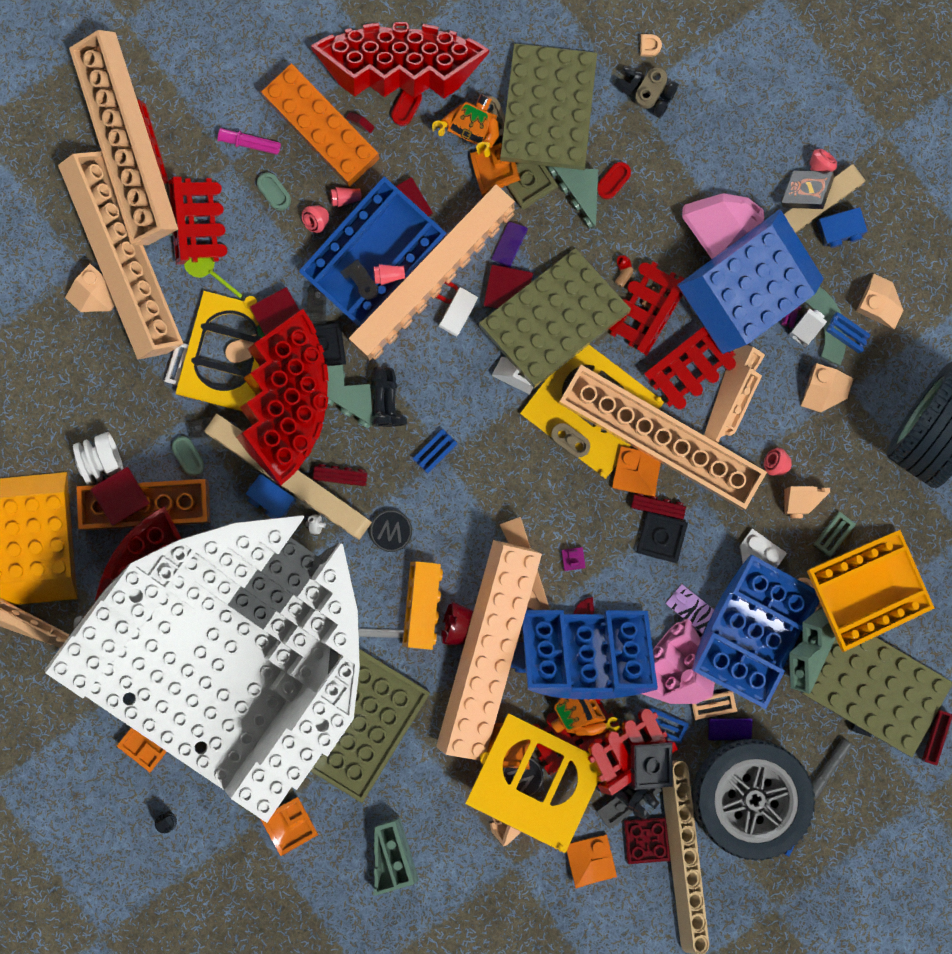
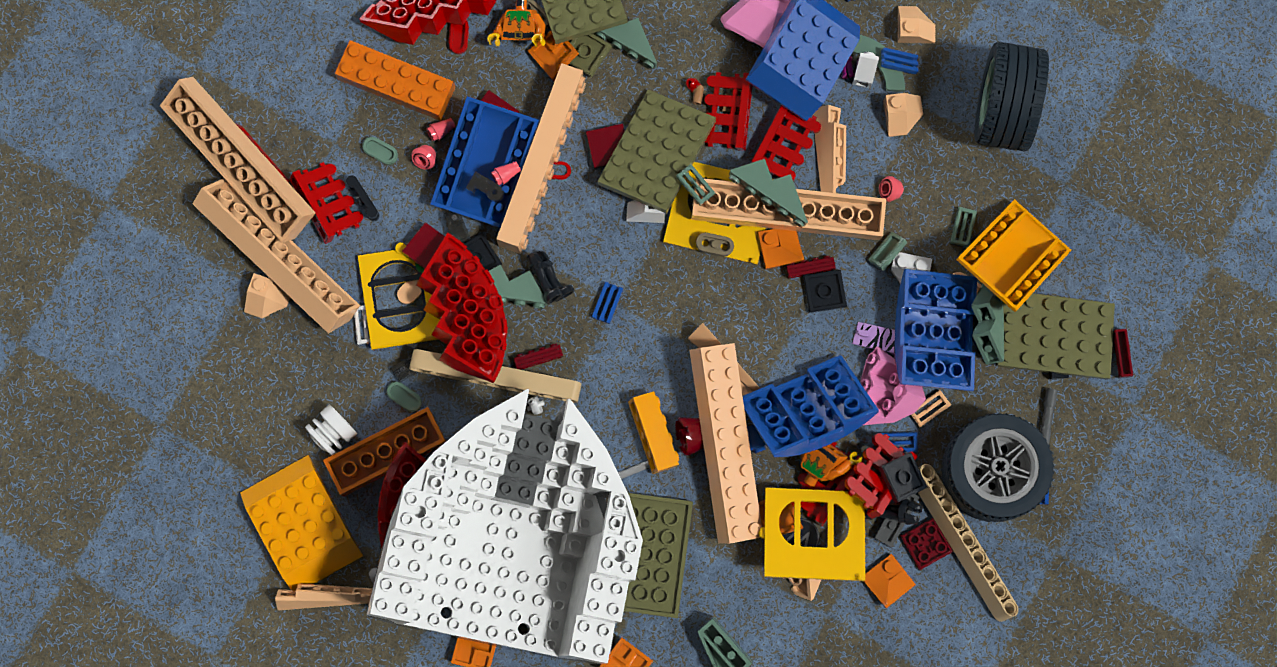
camera: 25 degrees left, 5 degrees down
dark red tile [91,466,150,526] -> none
lime piece [184,258,242,298] -> none
dark pink axle [217,128,281,155] -> none
blue brick [246,473,297,519] -> none
dark red tile [346,112,375,133] -> none
black tile [370,510,412,552] -> none
white slope [438,287,478,337] -> none
dark purple slope [491,222,528,268] -> none
magenta tile [561,547,586,571] -> none
dark red tile [573,597,594,614] -> none
red tile [597,162,631,200] -> none
dark purple slope [708,718,752,740] -> none
light nougat slope [784,486,830,519] -> none
none -> black plate [346,175,380,221]
none -> sand green tile [676,164,715,206]
none -> sand green slope [729,159,808,228]
none -> sand green tile [868,232,907,271]

